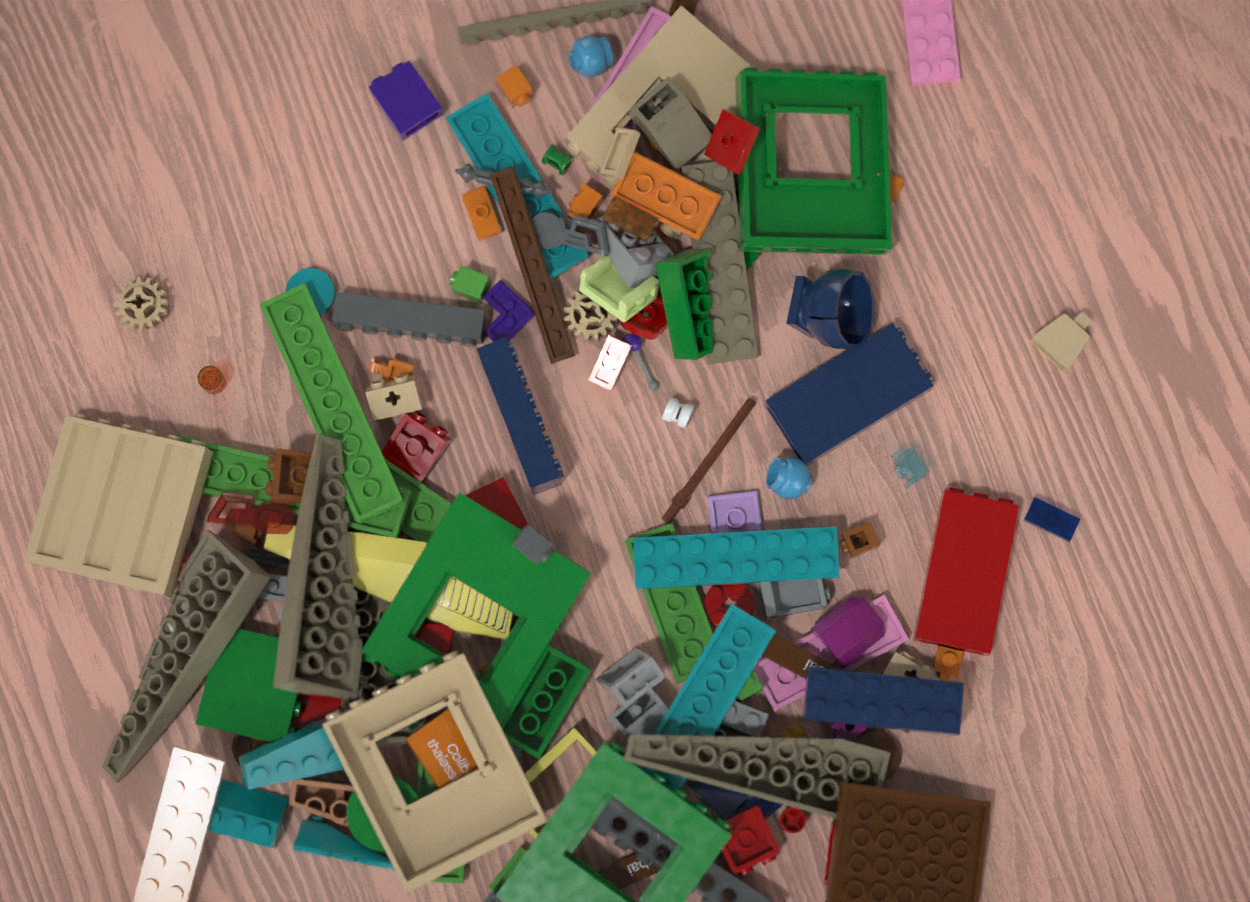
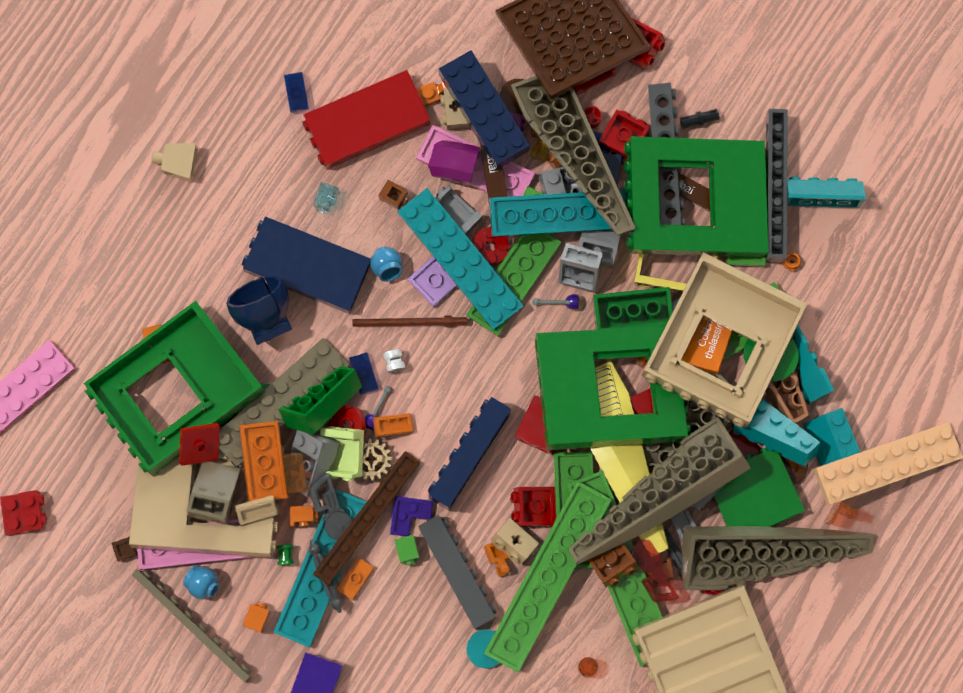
camera: 130 degrees left, 0 degrees up
dark grey brick [512,524,553,564] -> none
none -> clear blue plate [349,352,379,395]
none -> hinge [532,294,579,310]
none -> clear orange panel [824,501,858,524]

